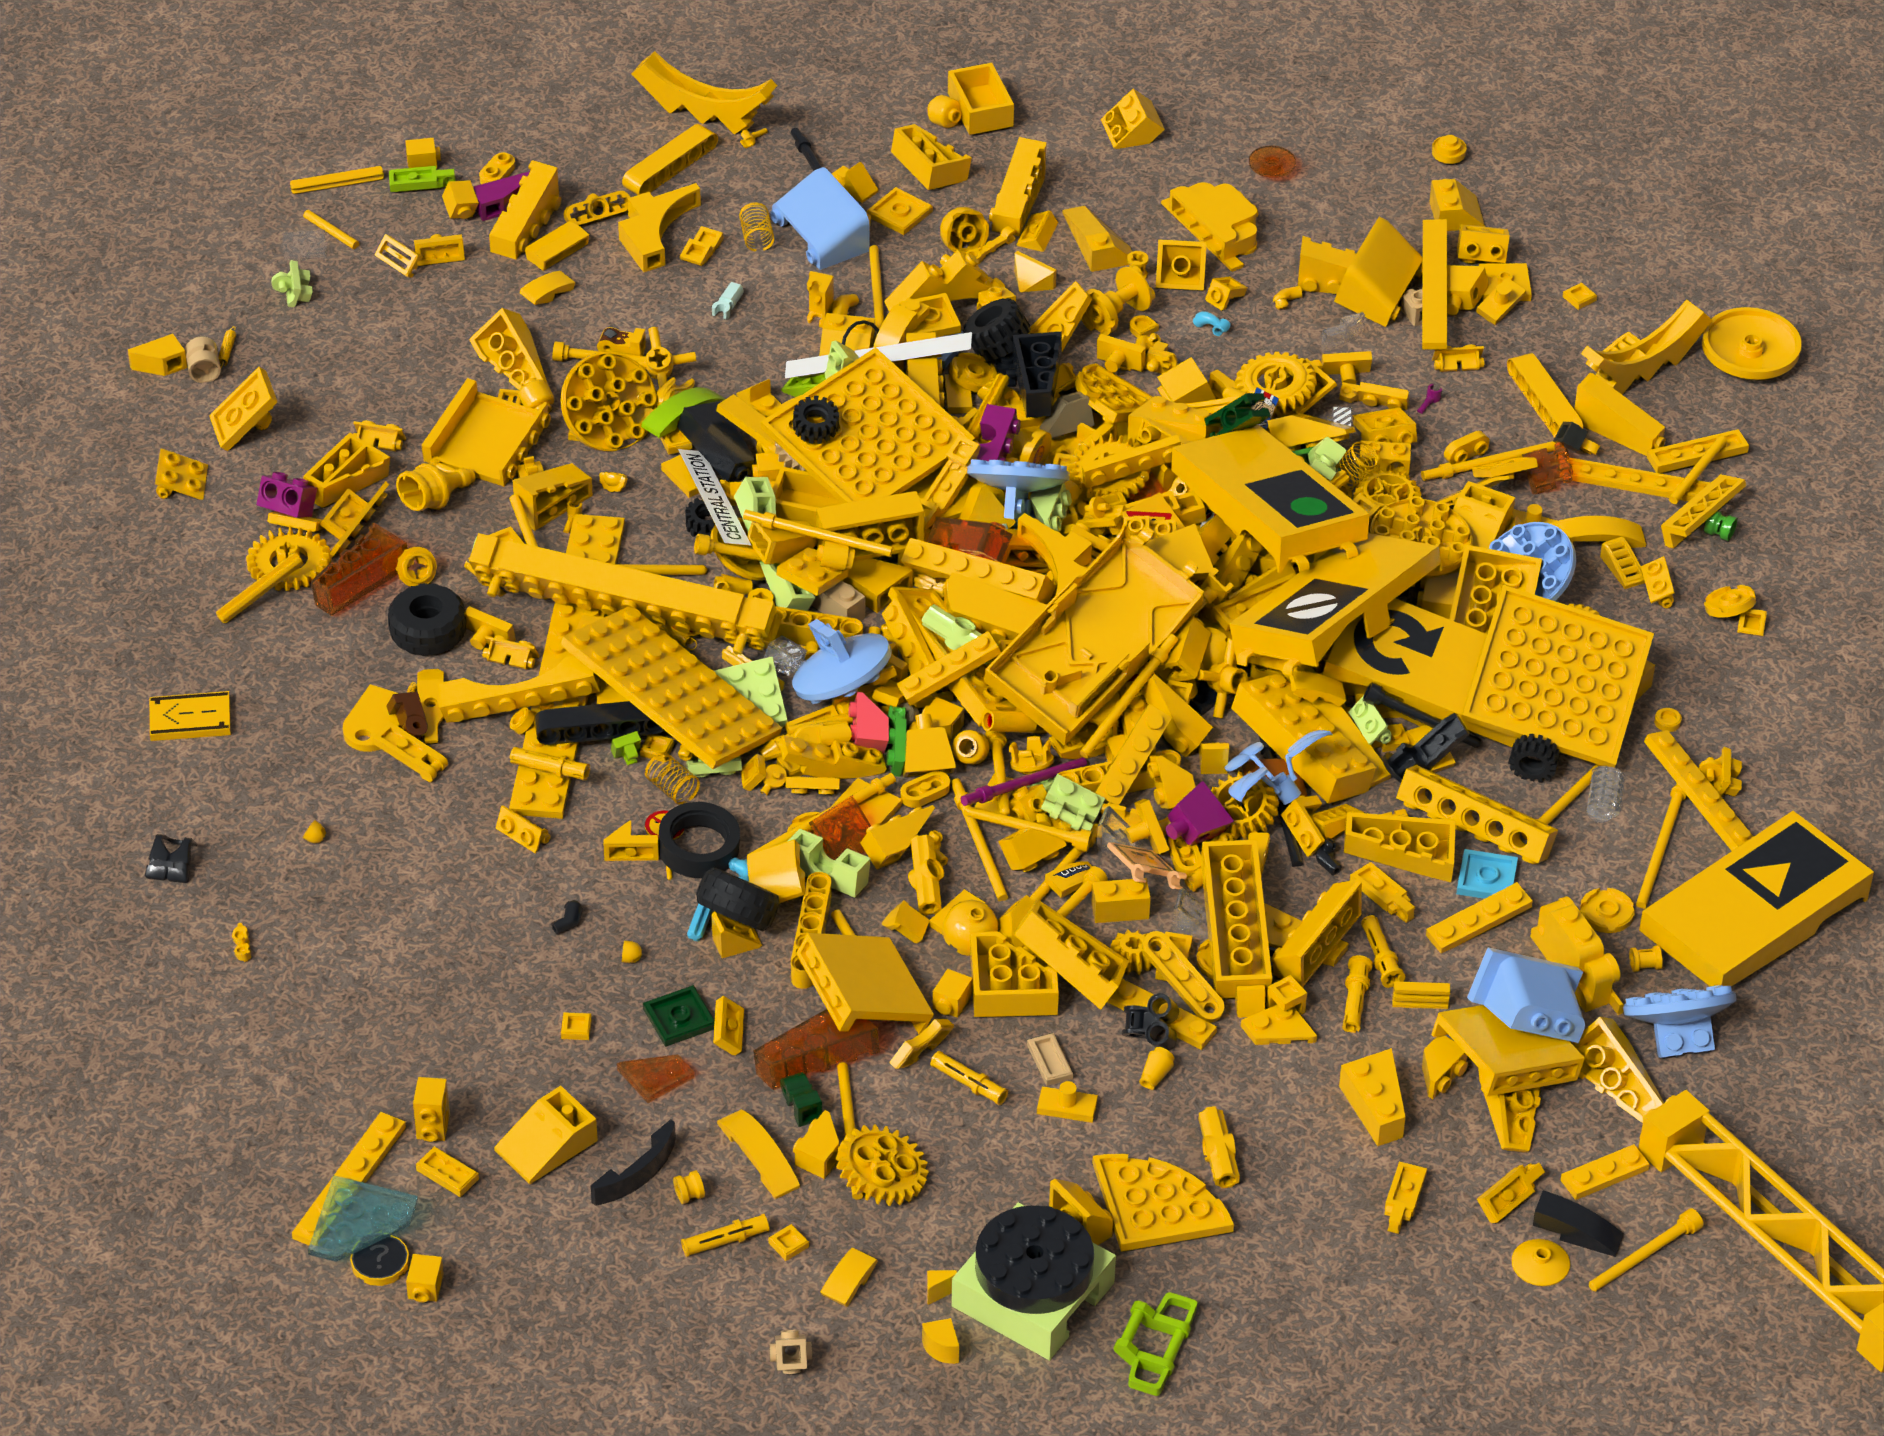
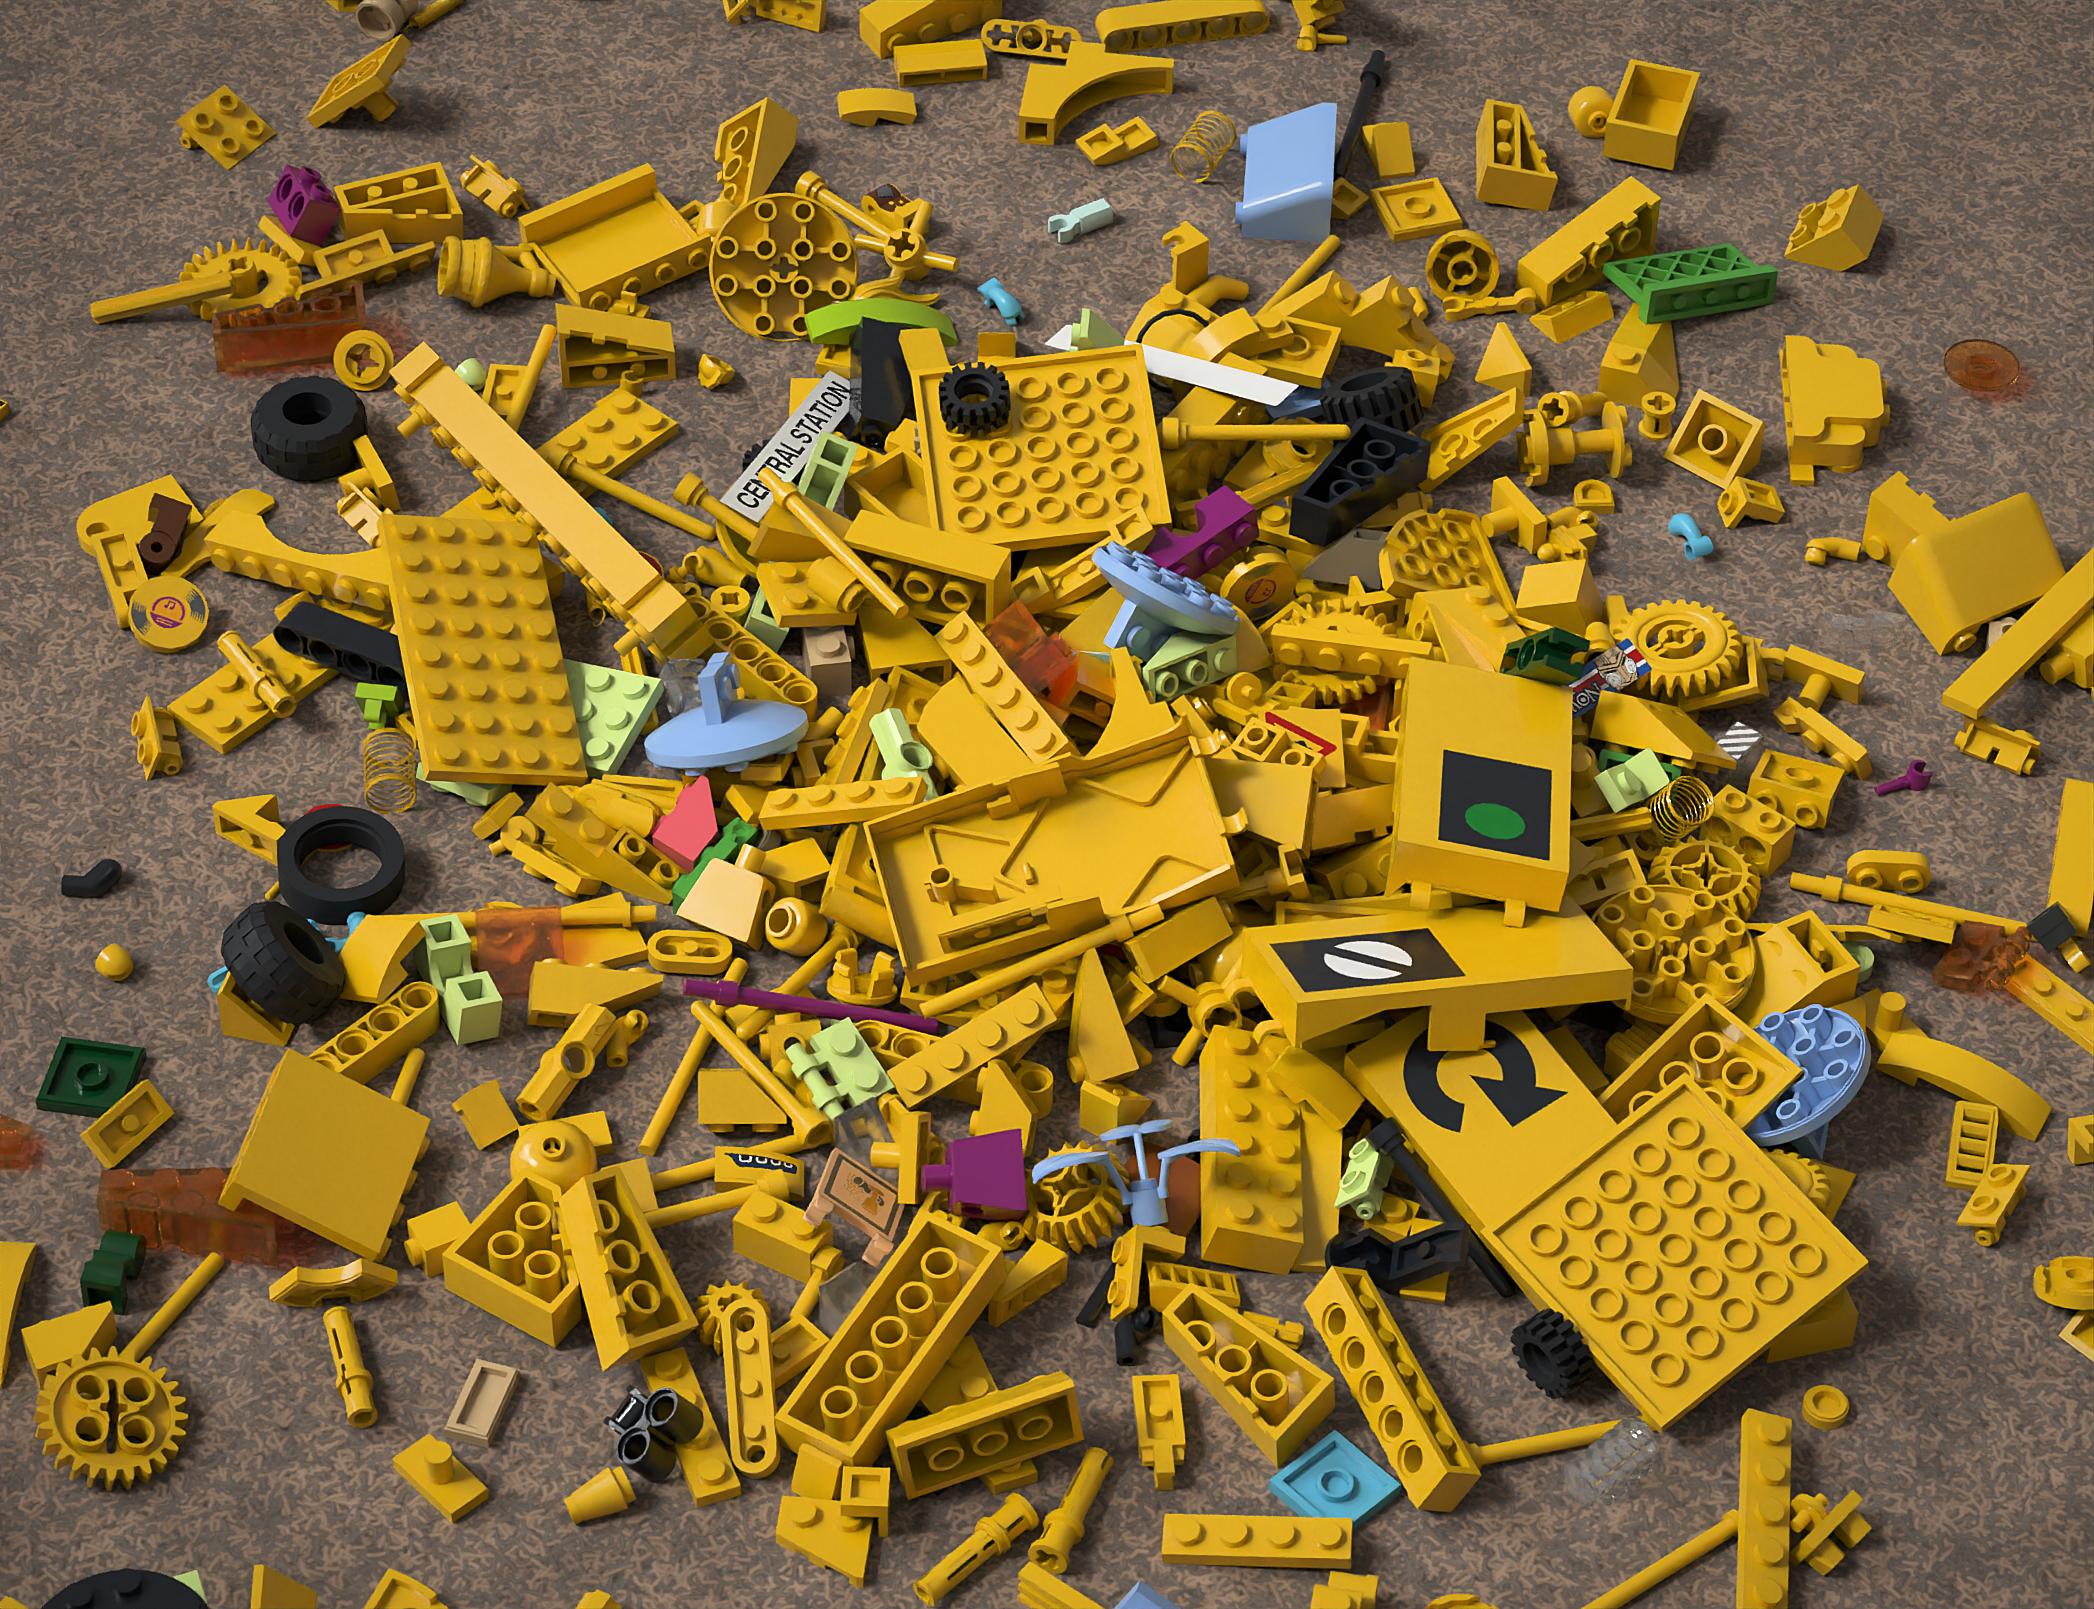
camera: 35 degrees right, 0 degrees up
none -> yellow tile [127,575,209,654]
none -> yellow bar [789,1244,845,1320]
none -> medium azure arm [977,278,1025,326]
none -> yellow piece [1163,417,1351,449]
none -> yellow pin [1537,391,1609,427]
none -> bright green fence [1602,243,1778,324]

